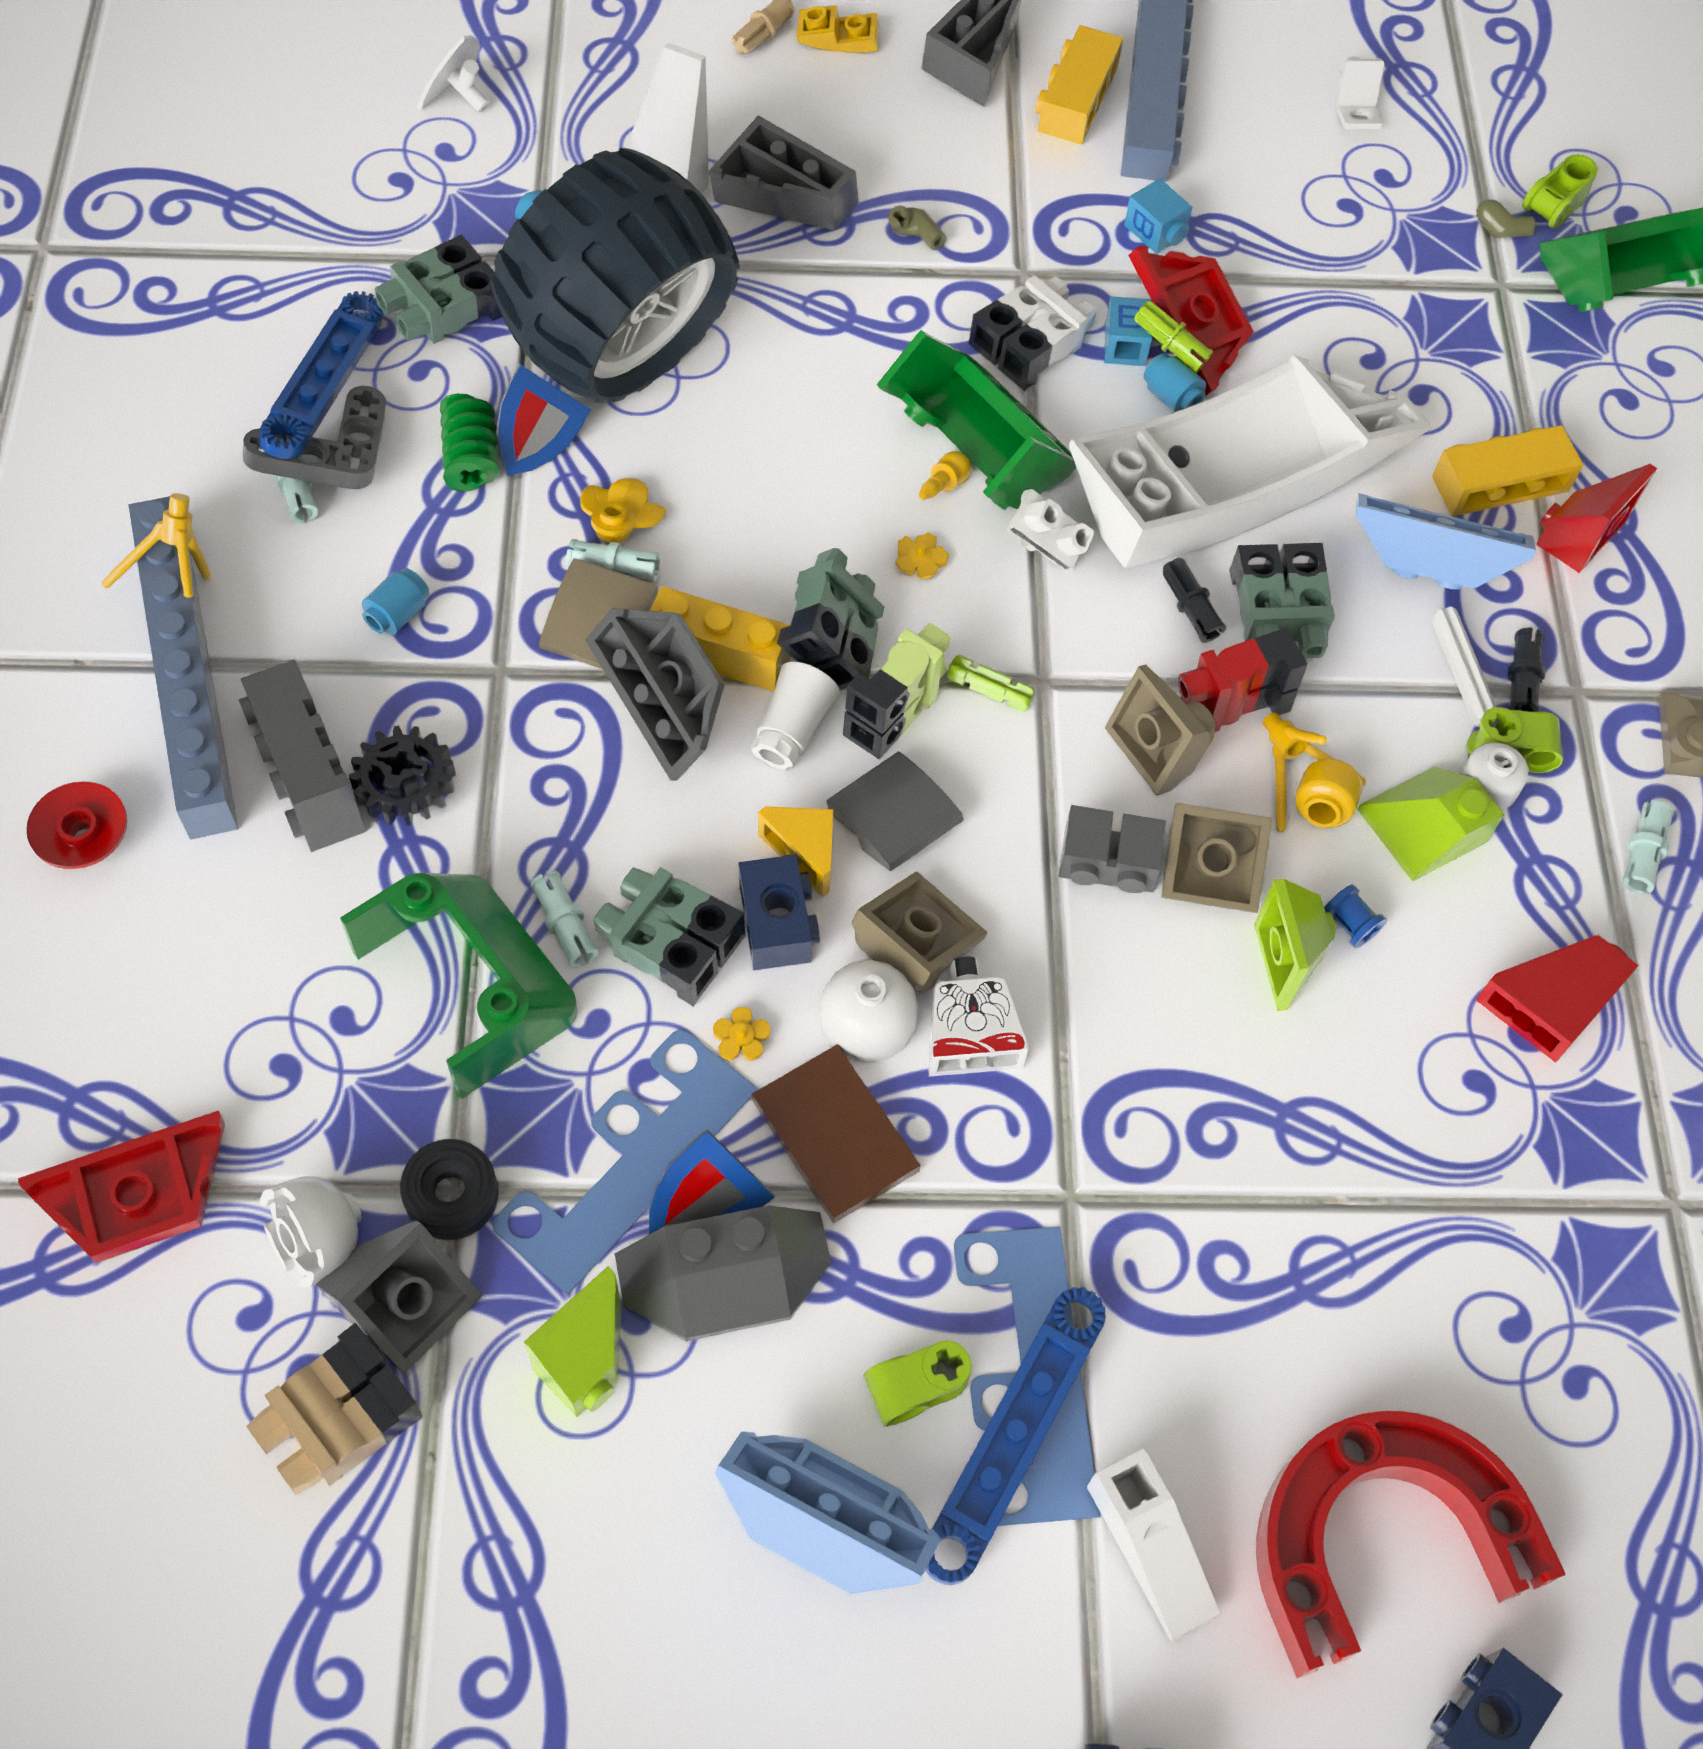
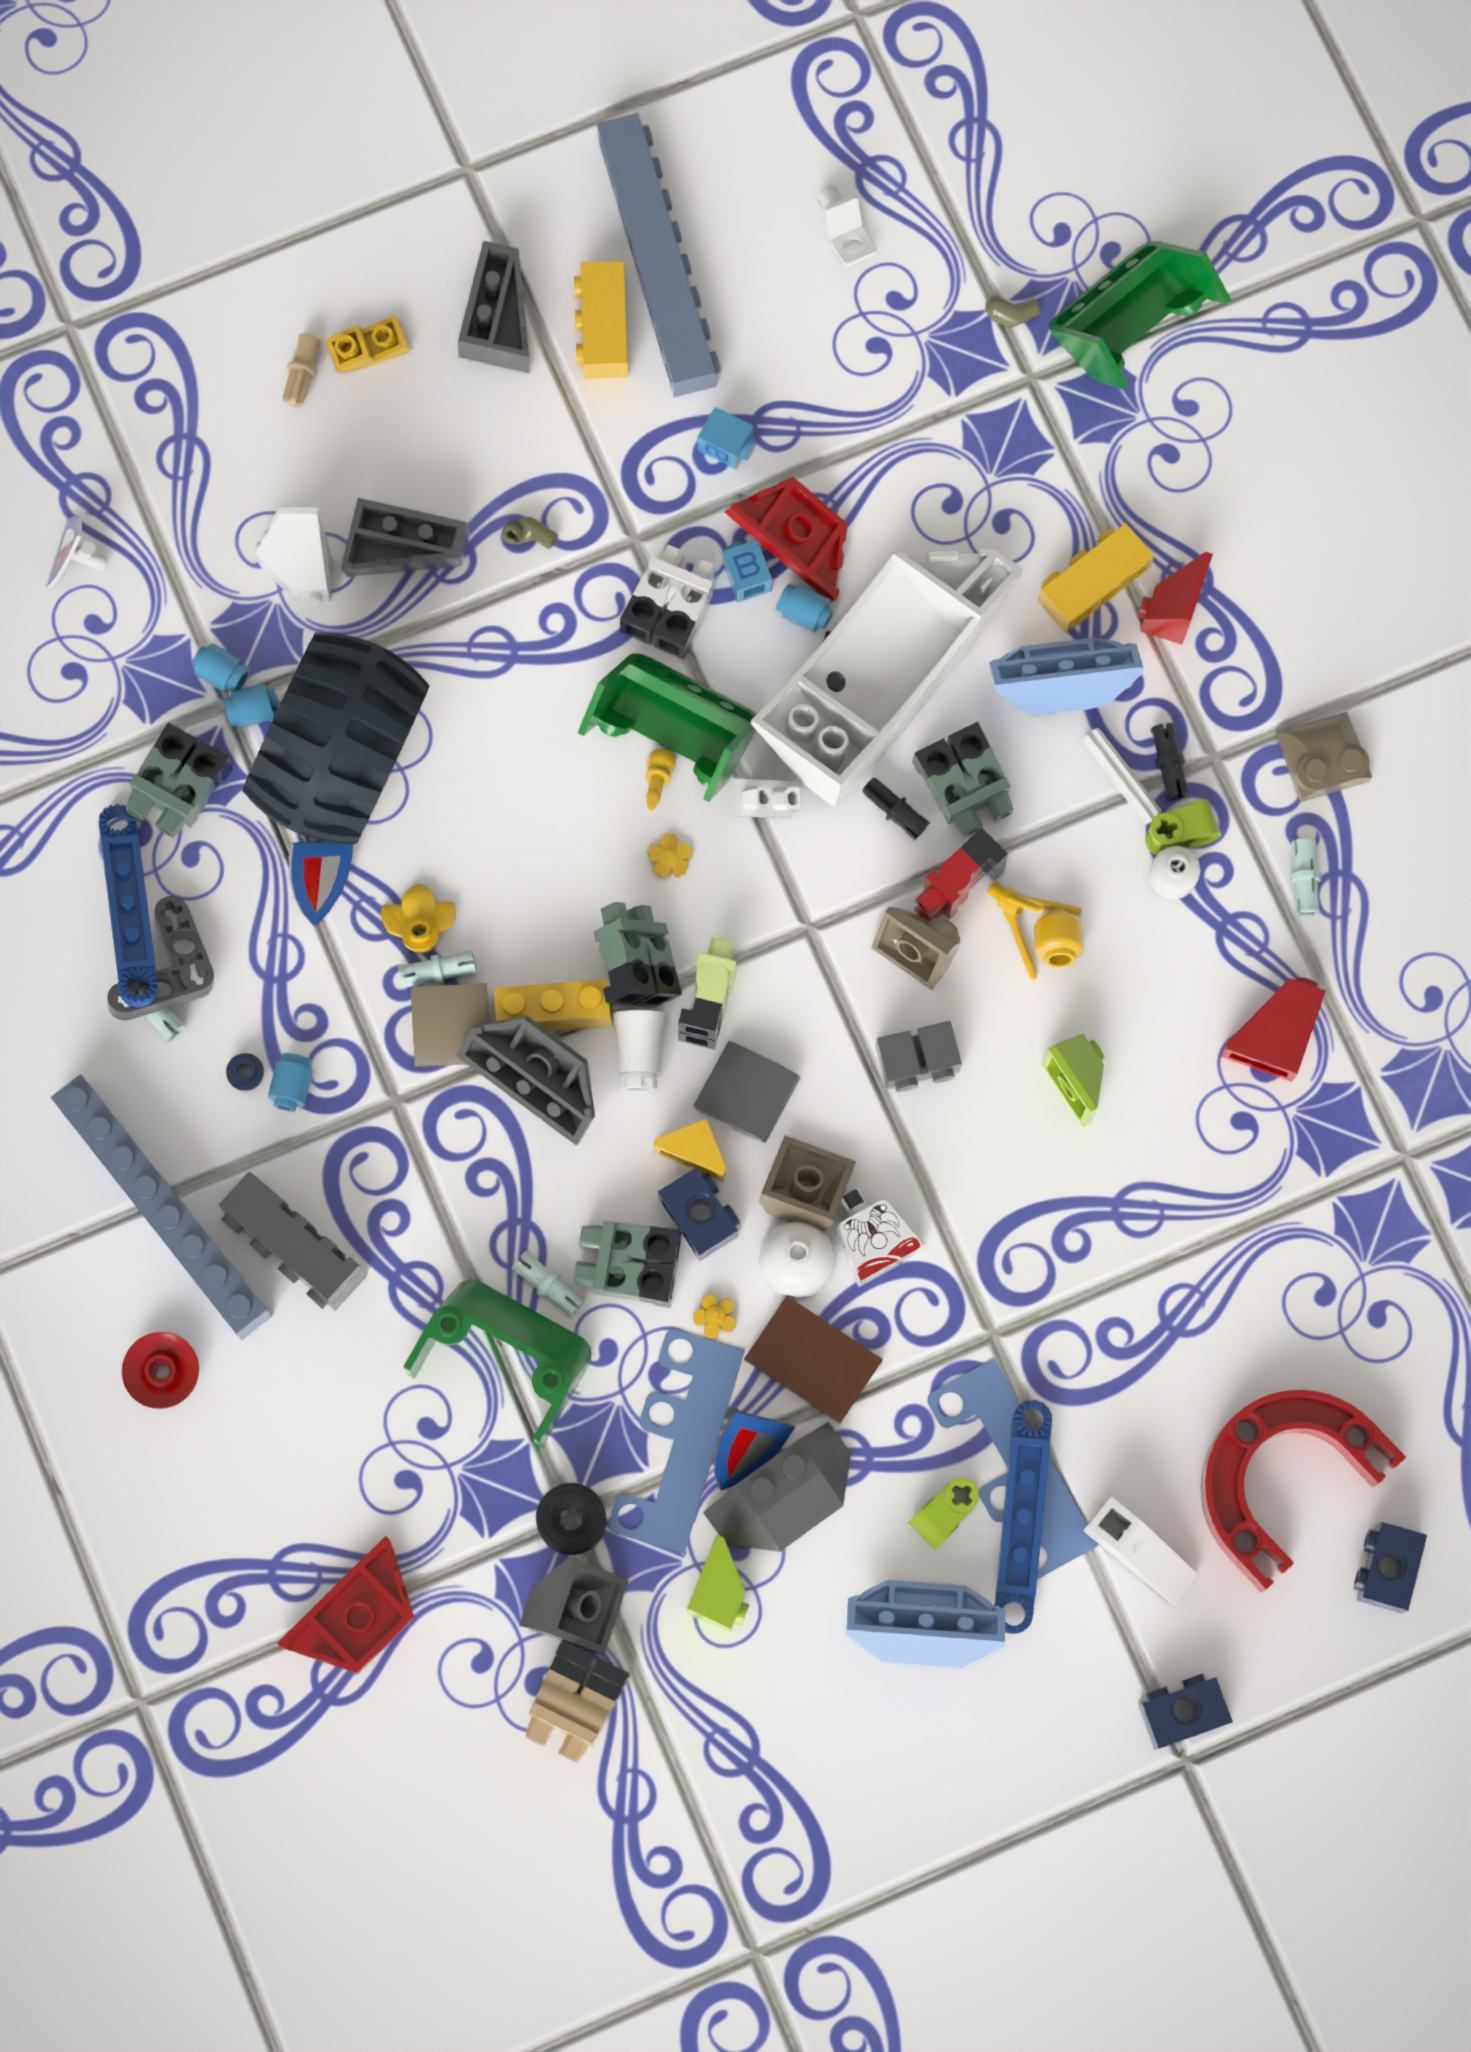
camera: 20 degrees left, 15 degrees up
yellow plant [102,493,211,598] -> none
white cylinder [260,1176,362,1287] -> none
black gear [349,725,456,825] -> none
green piece [439,393,500,492] -> none
lime axle [947,655,1035,712] -> none
lime axle [1134,301,1214,373] -> none
dark tan slope [1161,803,1272,913] -> none
blue bush [1324,884,1388,948] -> none
lime slope [1357,767,1505,881] -> none
lime piece [1522,154,1598,230] -> none
none -> dark blue plate [226,1053,265,1091]

